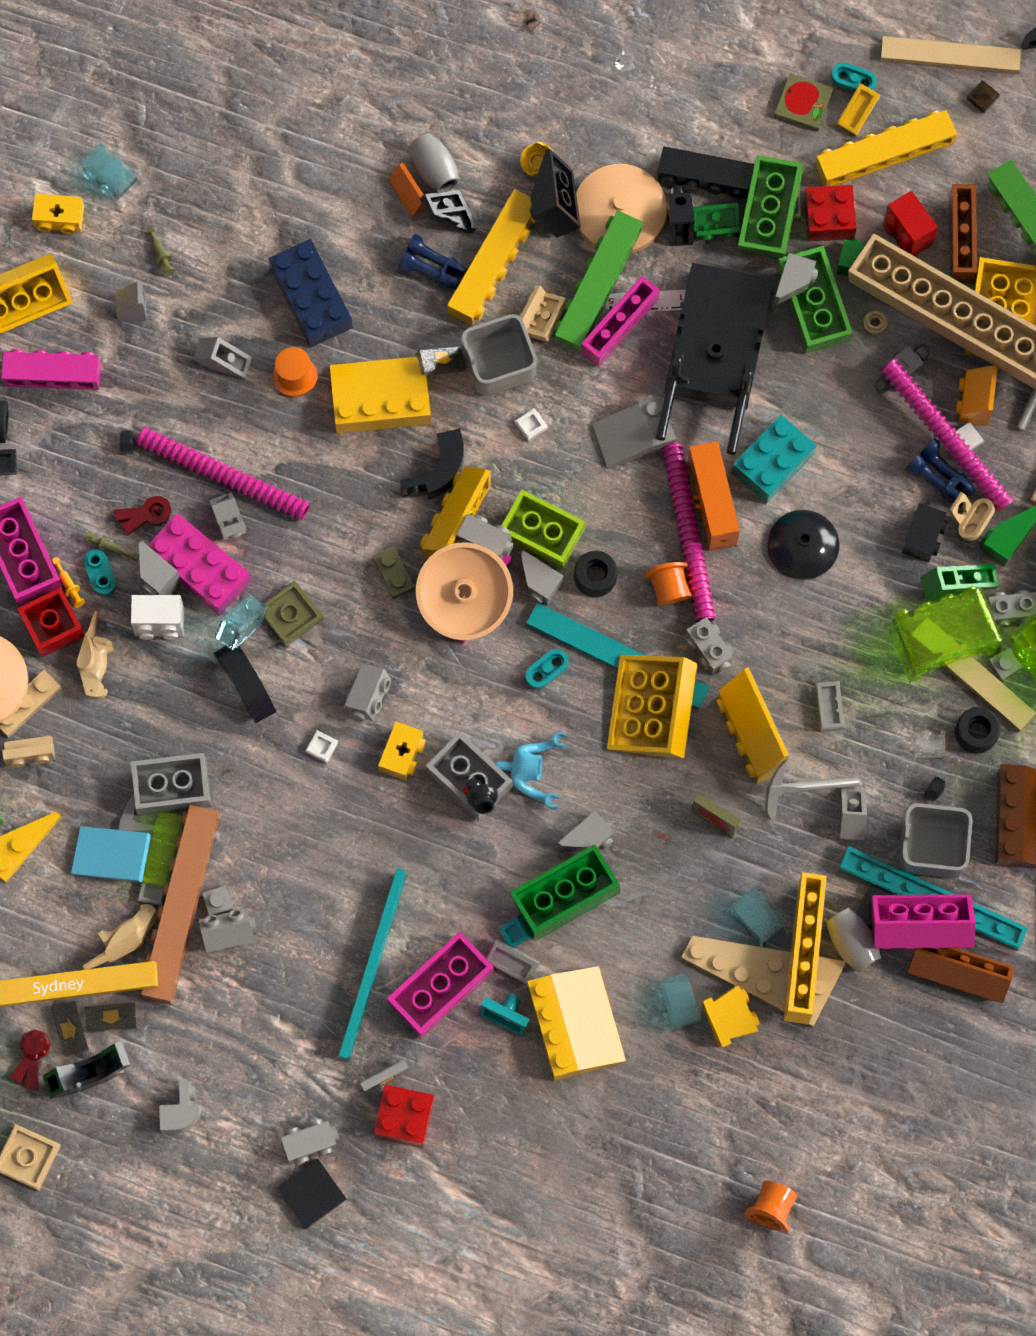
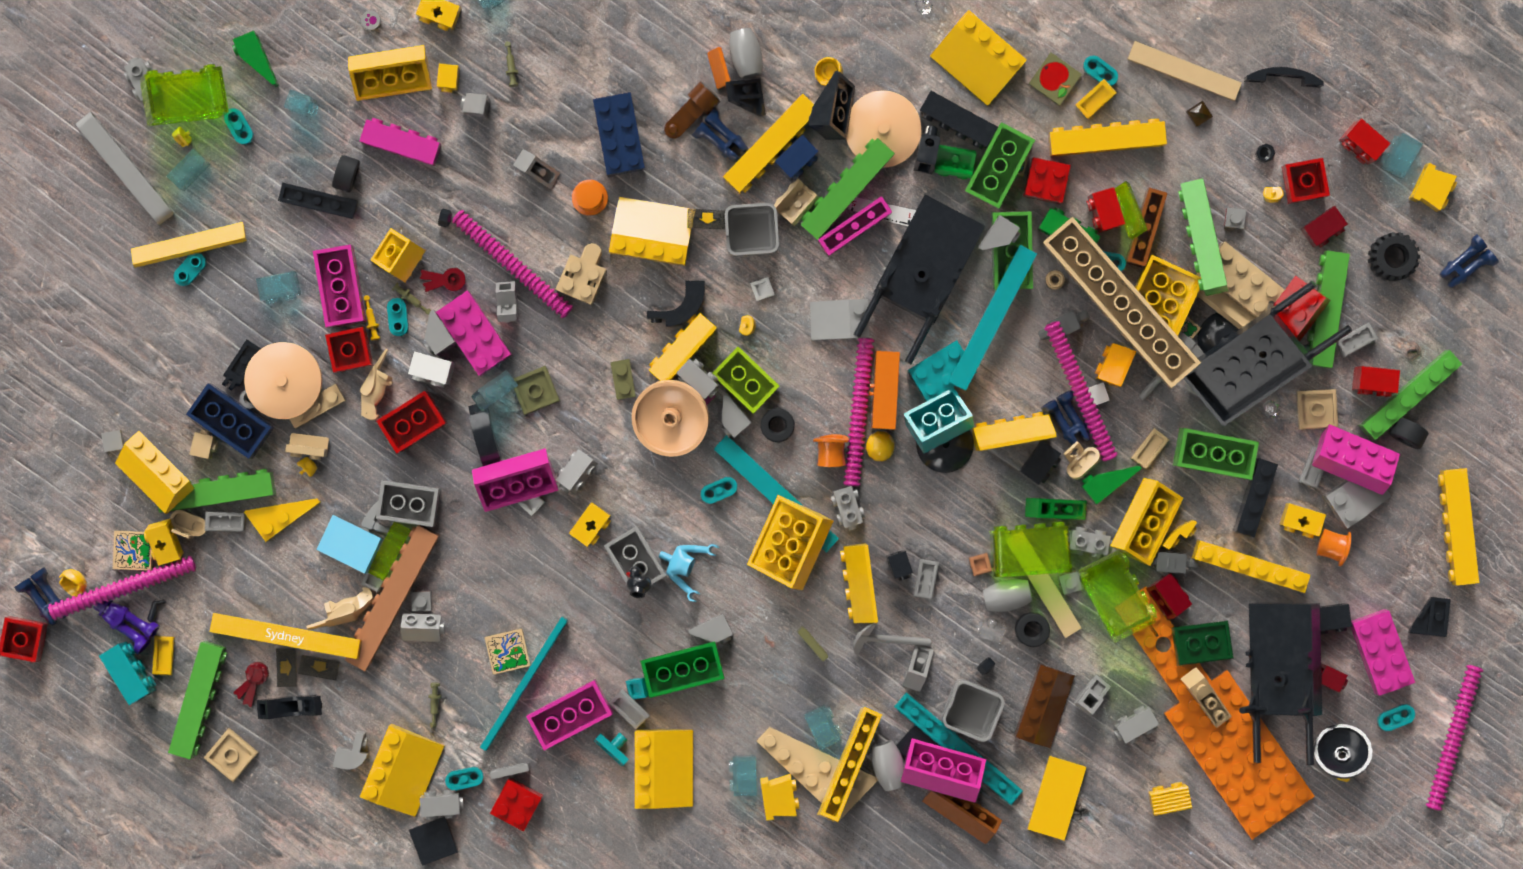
camera: 15 degrees right, 15 degrees up
none -> yellow piece [297,457,317,477]
none -> yellow slope [360,724,445,817]
none -> yellow slope [371,228,426,283]
none -> red brick [376,390,448,454]
none -> olive piece [428,682,441,728]
none -> yellow brick [437,63,460,93]
none -> teal plate [445,766,484,790]
none -> dark pink brick [472,448,559,512]
none -> tile [484,628,531,675]
none -> tan brick [555,243,607,305]
none -> reddish brown piece [664,81,721,139]
none -> yellow piece [739,315,756,336]
none -> dark blue brick [774,135,819,181]
none -> yellow hair [866,431,895,462]
none -> black brick [886,550,913,581]
none -> teal brick [903,387,974,453]
none -> yellow slope [930,10,1027,106]
none -> teal tile [948,245,1037,391]
none -> nougat tile [969,553,992,576]
none -> yellow slope [972,412,1057,451]
none -> light grey piece [983,579,1033,612]
none -> clear neon green tile [1115,181,1148,240]

